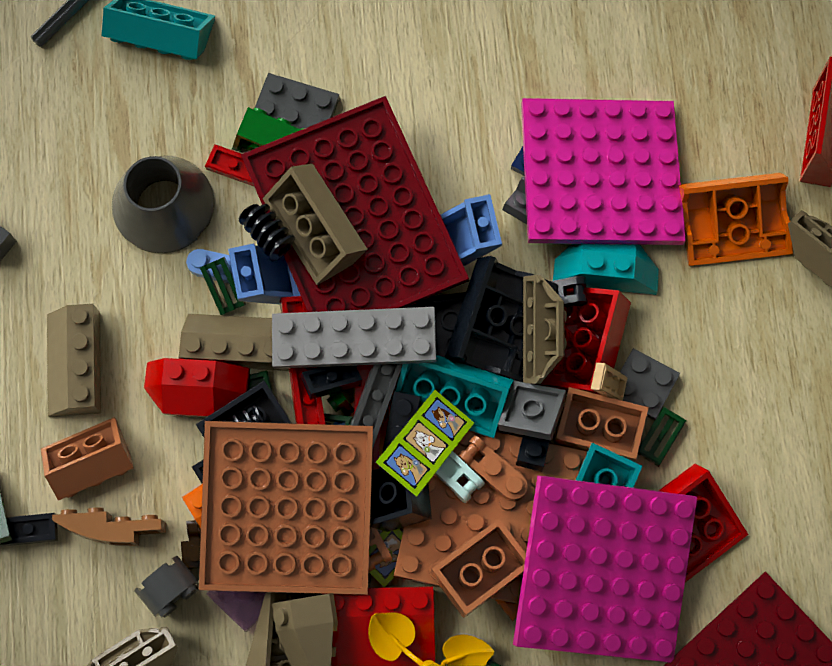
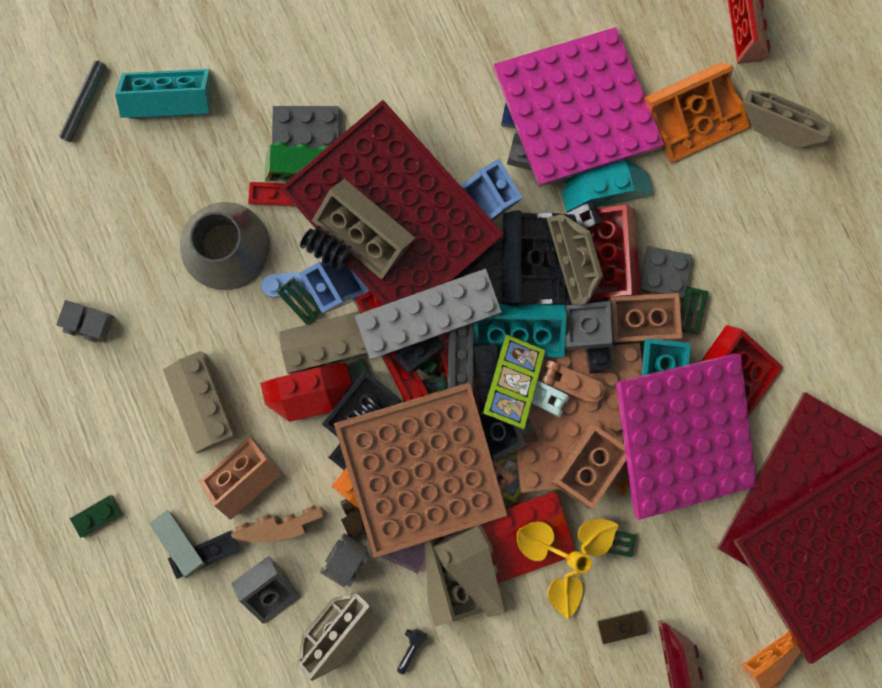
camera: 25 degrees left, 10 degrees up
tan plate [591,362,627,401] -> none
none -> dark grey slope [231,556,300,624]

